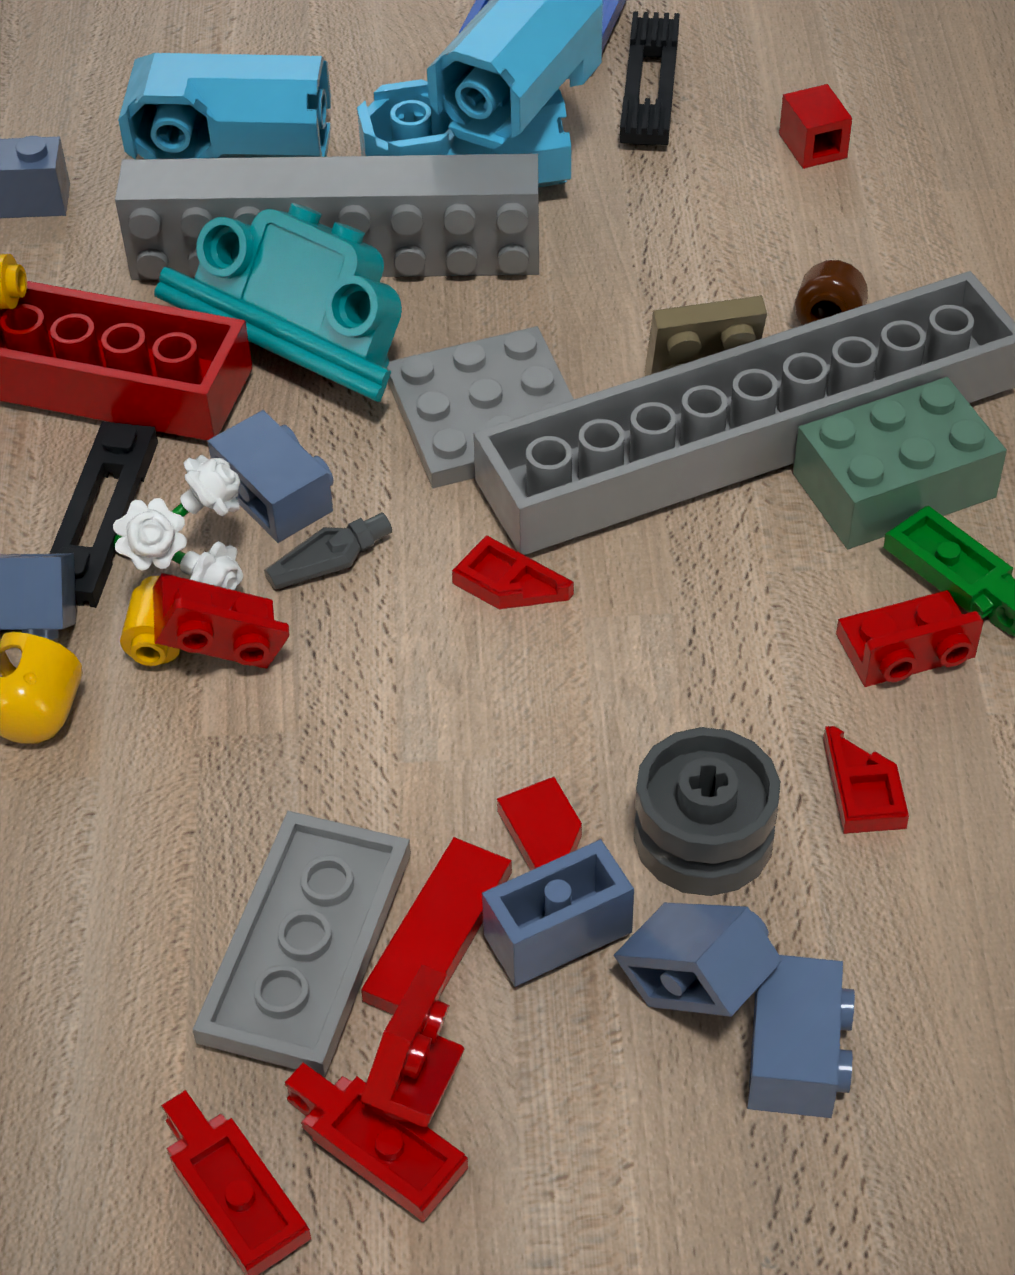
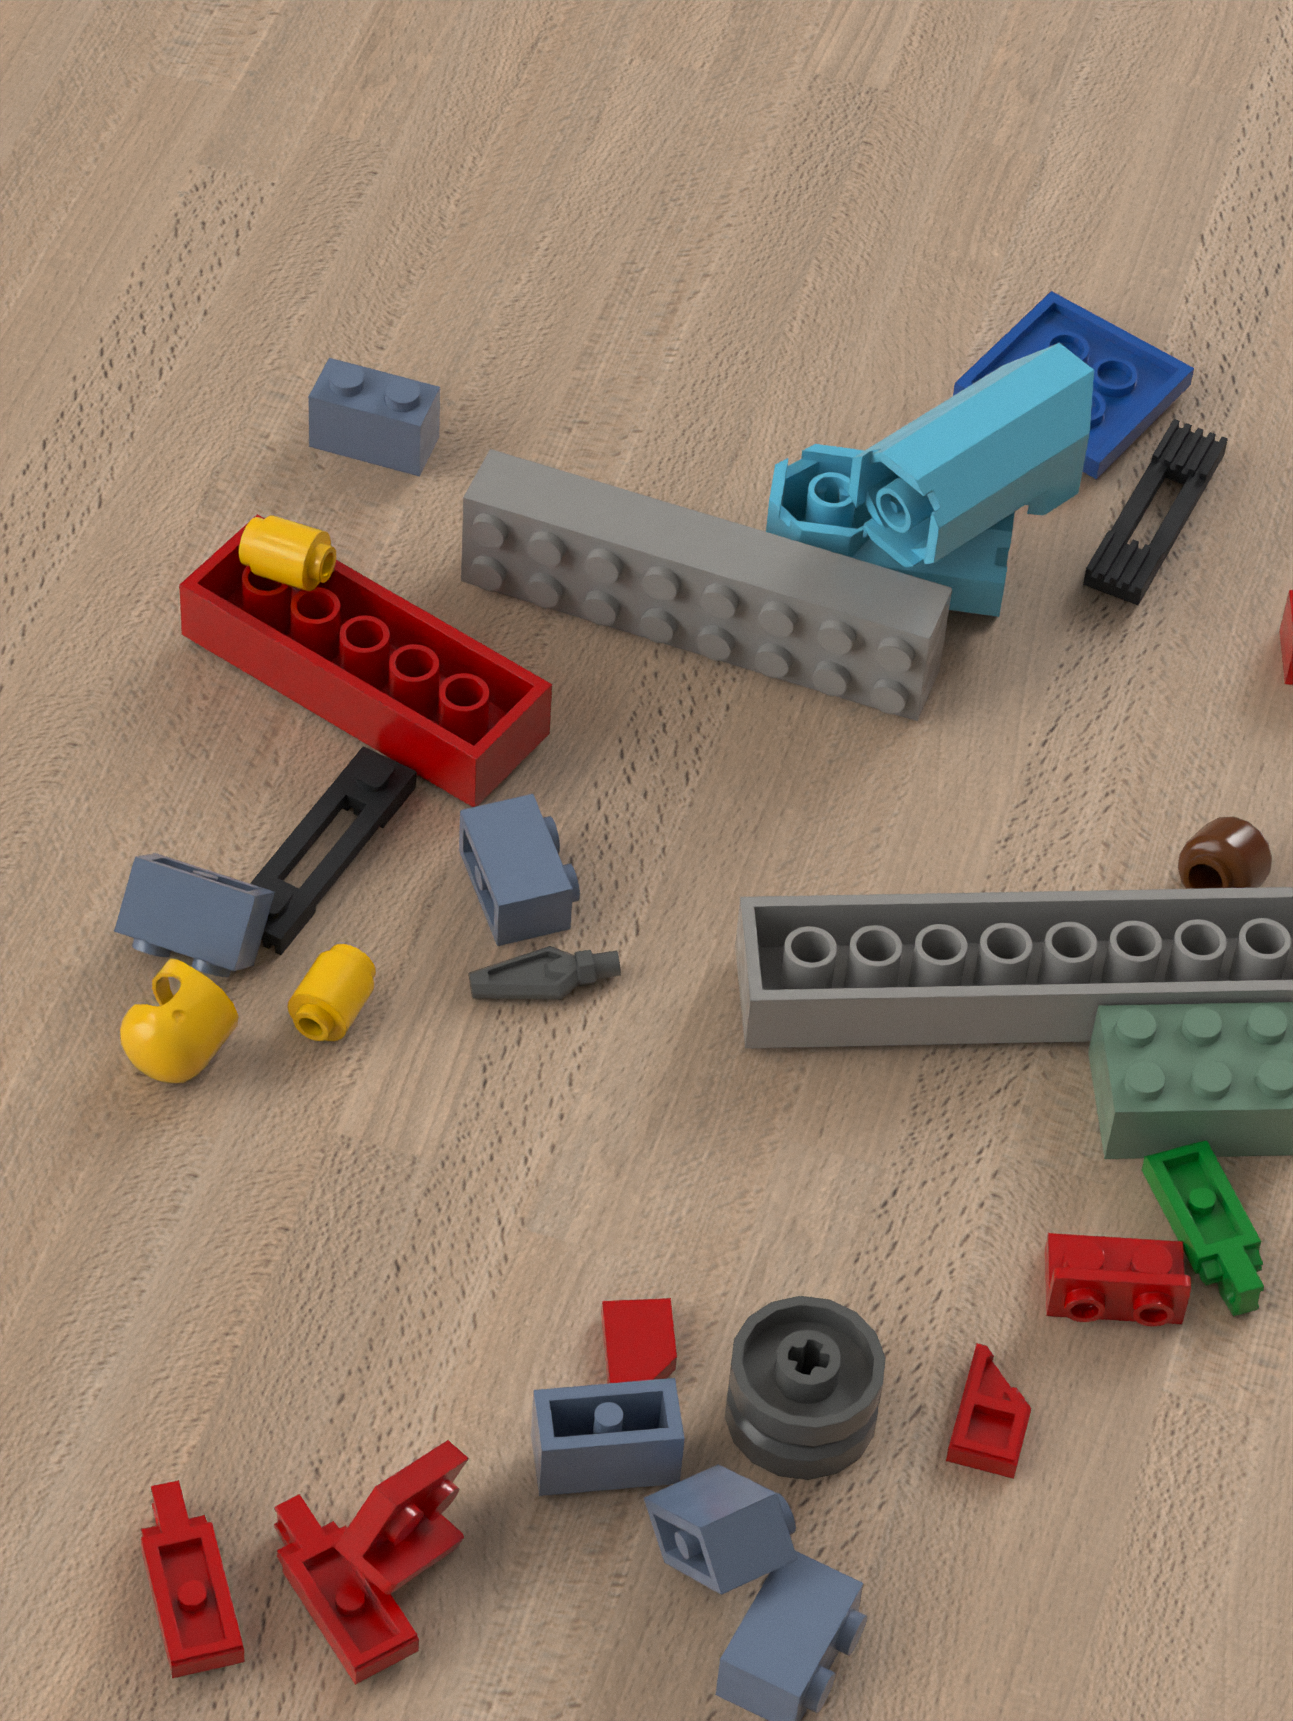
camera: 15 degrees right, 0 degrees up
white plant [113,455,243,590] -> none
medium azure brick [118,53,331,159] -> none
red bracket [153,573,290,669] -> none
teal brick [154,203,402,402] -> none
light grey plate [192,811,411,1077] -> none
red tile [361,837,512,1015] -> none
light grey plate [387,326,574,489] -> none
red tile [452,535,574,610] -> none
dark tan plate [644,295,767,376] -> none

